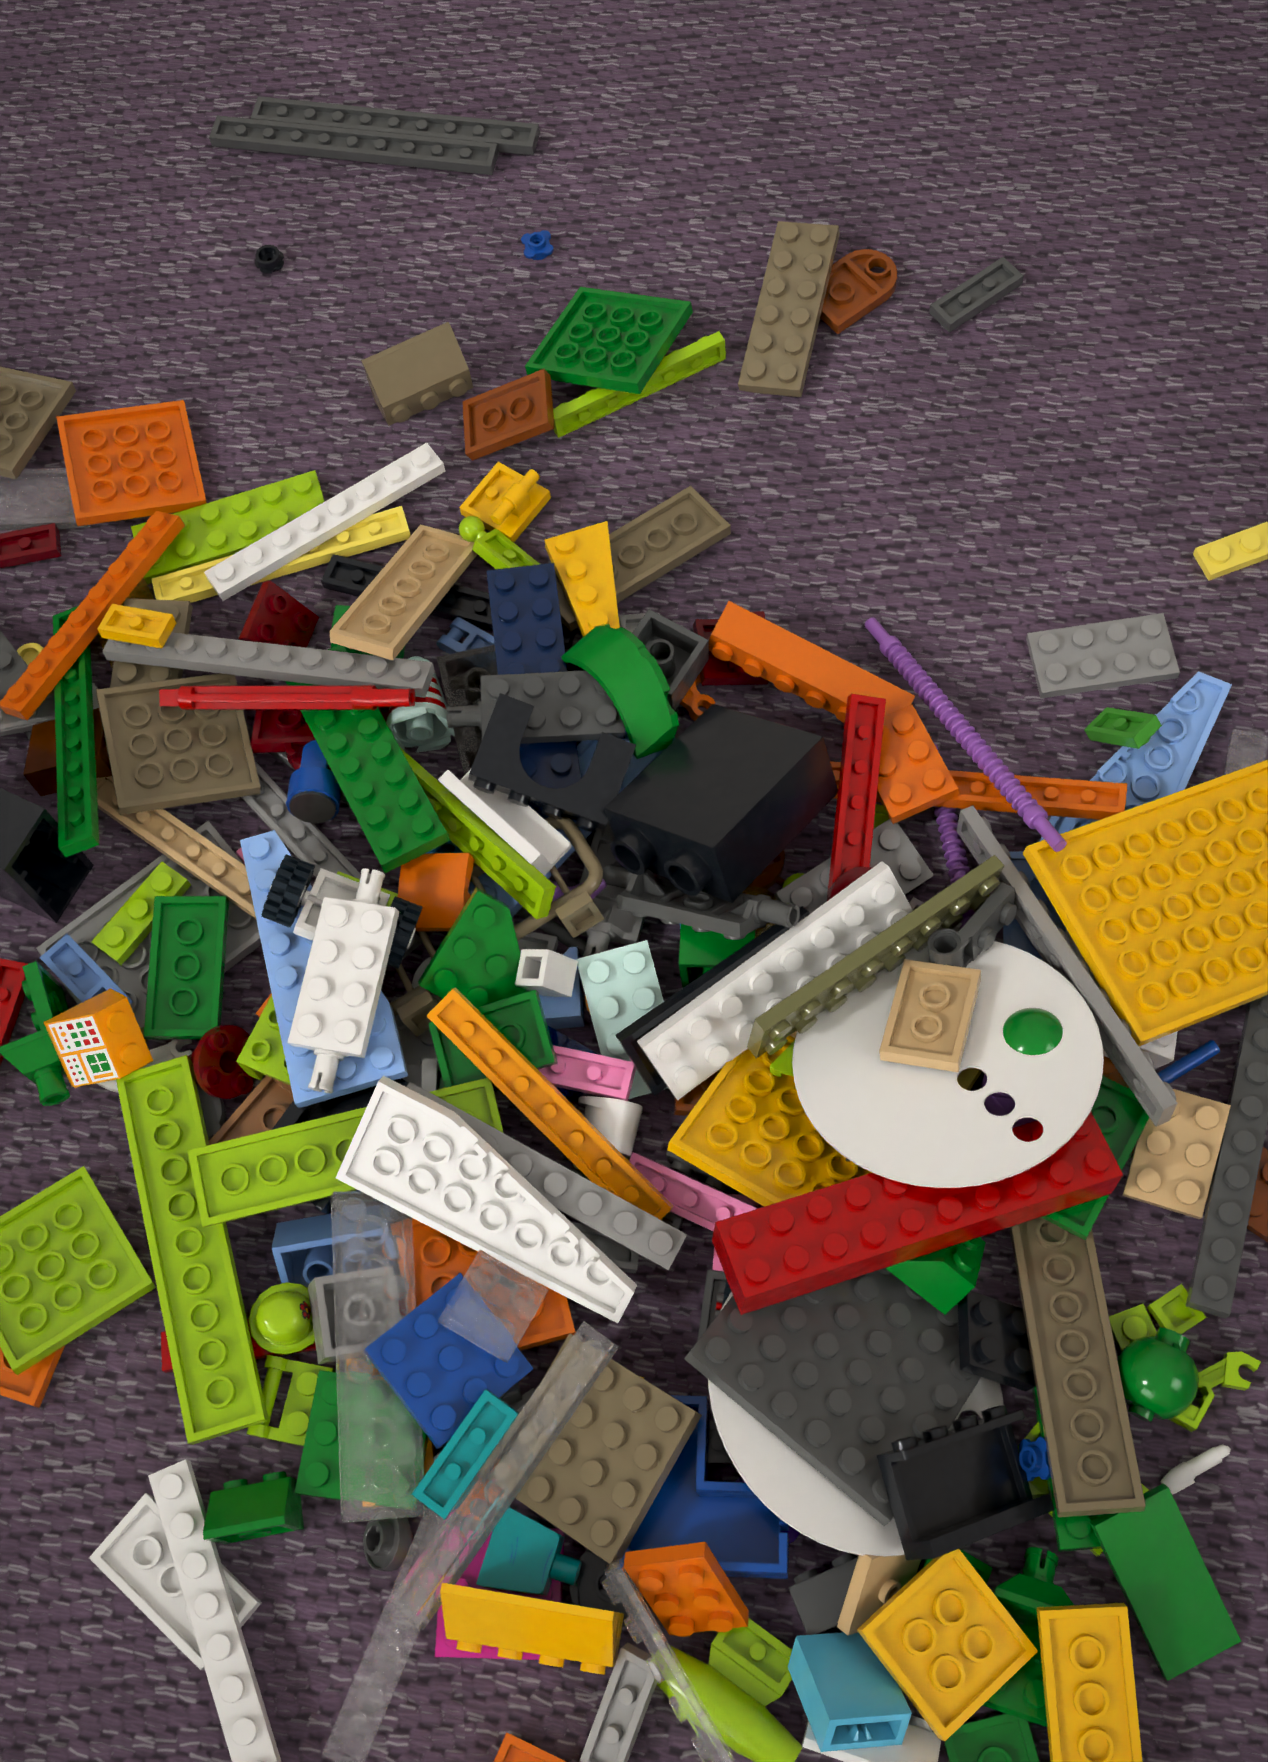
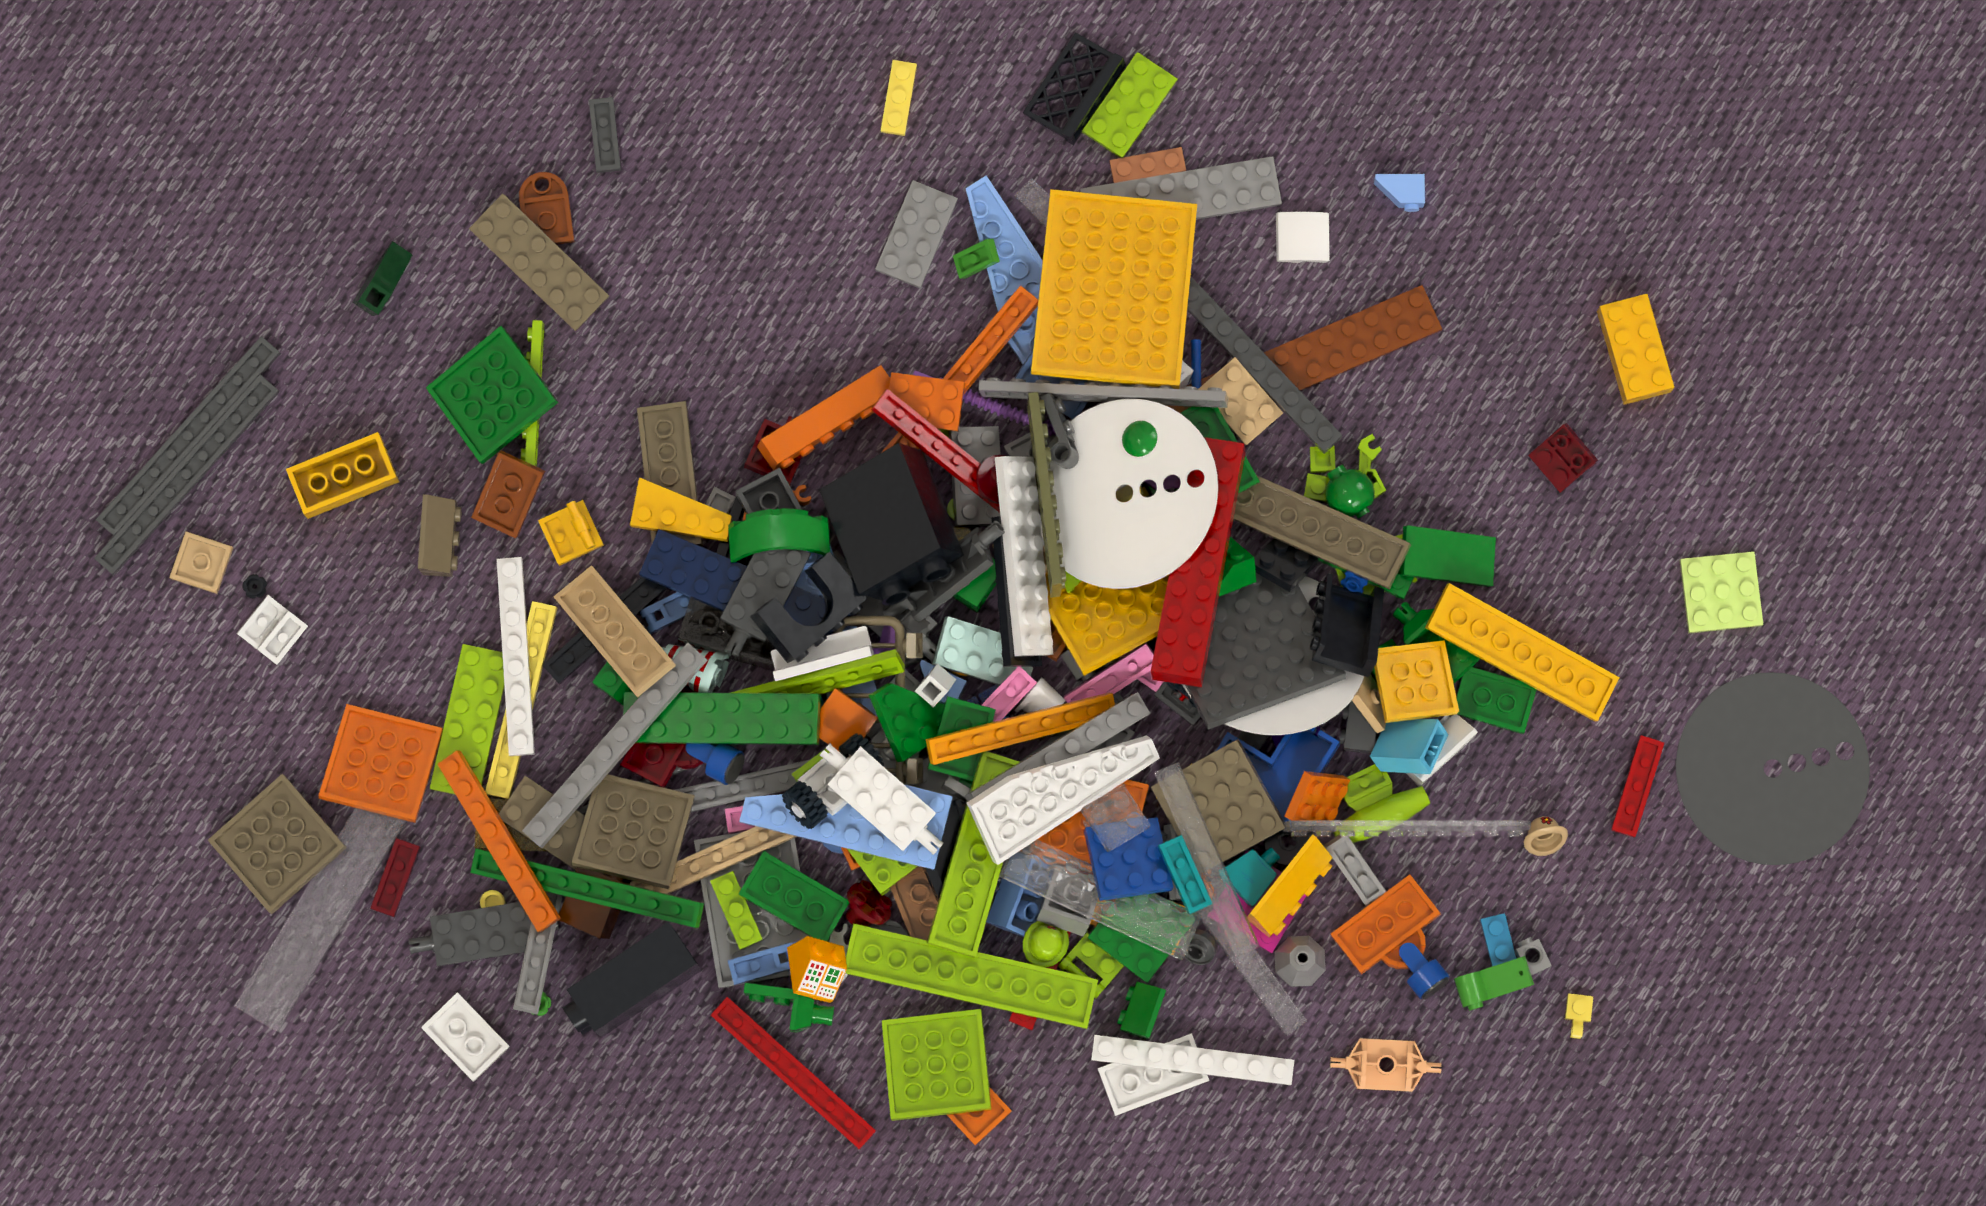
camera: 70 degrees left, 15 degrees up
yellow plate [97,604,177,649] -> none
red piece [159,685,416,710] -> none
dark red plate [239,581,319,648] -> none
lime plate [459,516,540,569] -> none
blue plate [521,230,554,260] -> none
medium lavender hose [865,617,1067,852] -> none
tan plate [879,959,981,1072] -> none
white piece [1161,1444,1231,1495] -> none
none -> tan plate [169,532,233,594]
none -> white slope [237,595,308,665]
none -> yellow brick [286,432,399,519]
none -> dark green slope [352,241,413,316]
none -> light grey cone [1274,936,1326,987]

